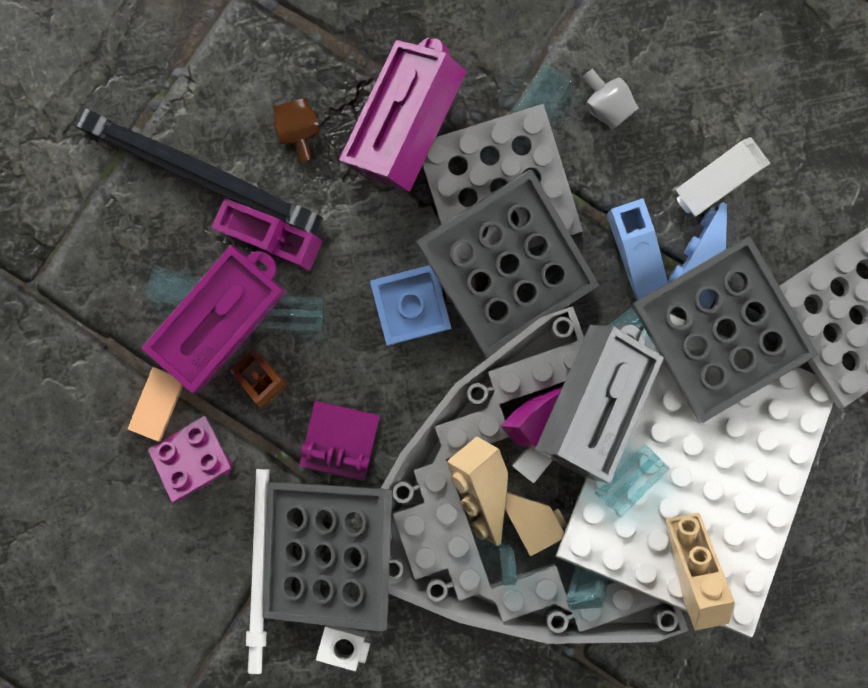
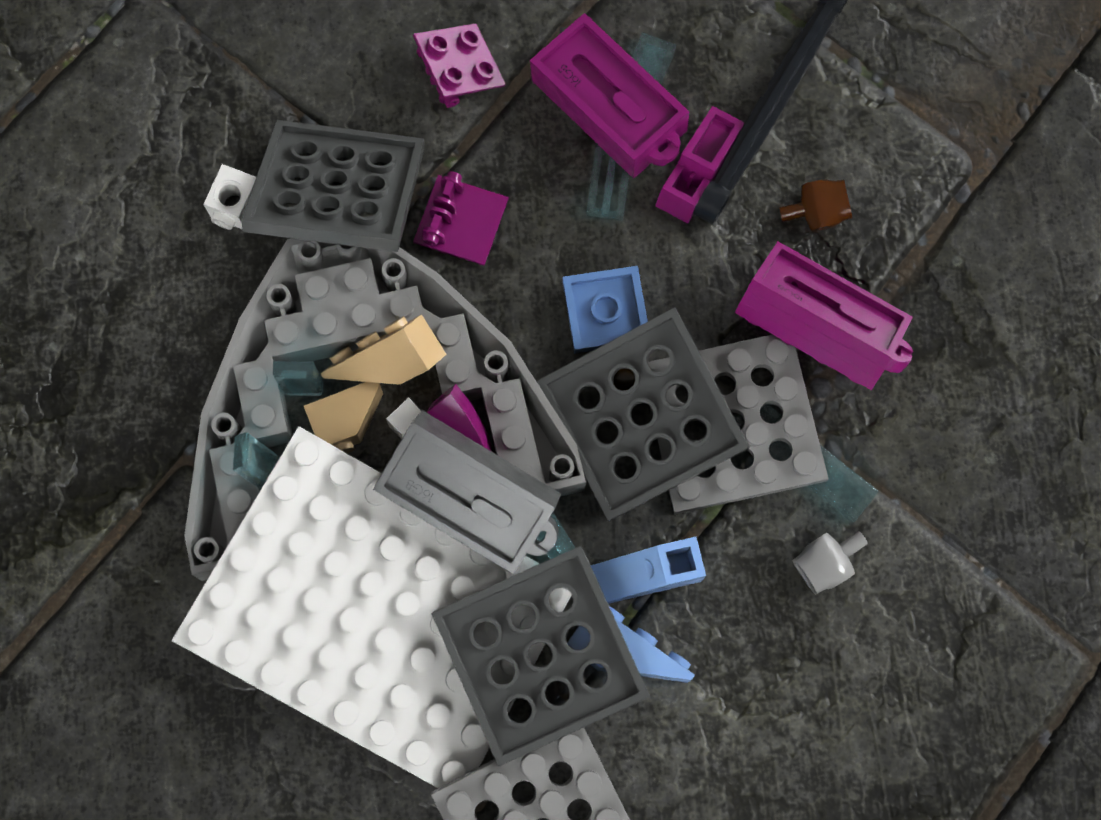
camera: 90 degrees right, 10 degrees down
light nougat tile [128,367,183,442] -> none
reddish brown slope [230,348,290,408] -> none
white bar [246,469,270,674] -> none
clear light blue tile [595,444,670,518] -> none
tan slope [665,512,735,631] -> none
white slope [676,137,770,217] -> none

